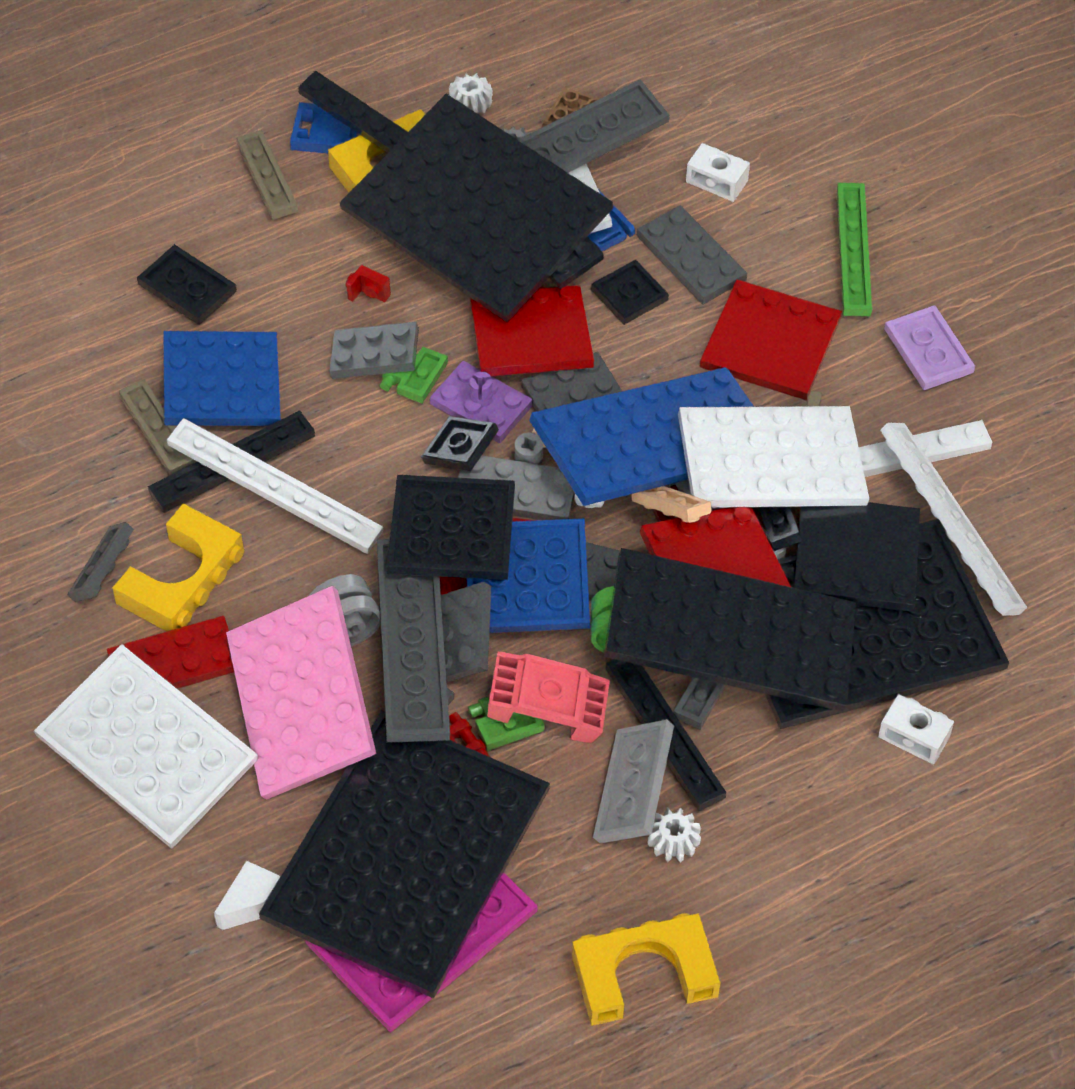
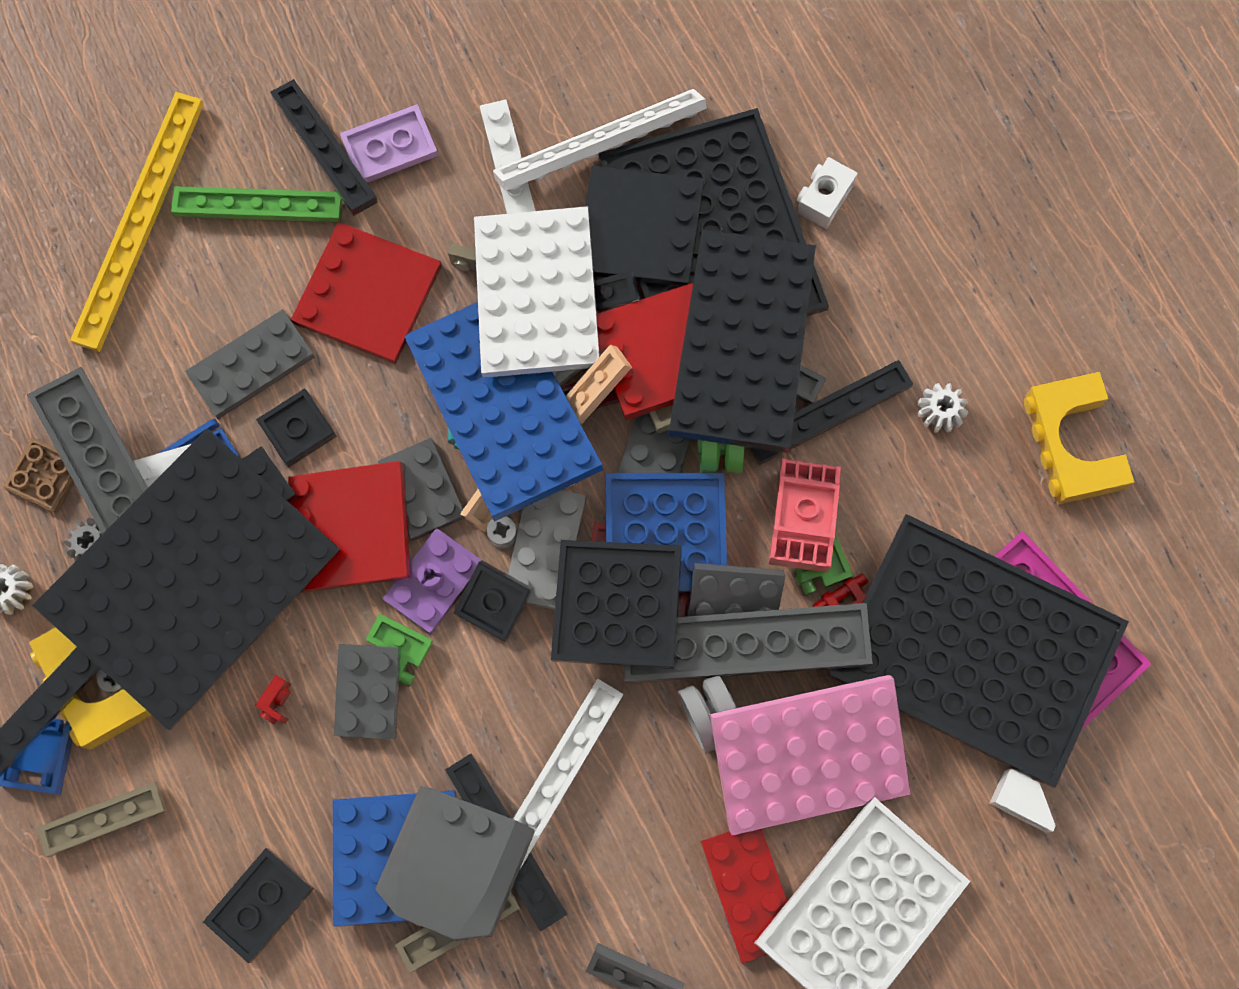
camera: 85 degrees left, 20 degrees up
yellow arch [112,503,244,632] -> none
light grey plate [593,720,674,844] -> none
white brick [686,143,750,202] -> none
none -> yellow plate [70,92,204,352]
none -> black plate [270,79,378,216]
none -> dark grey wedge [375,786,535,941]

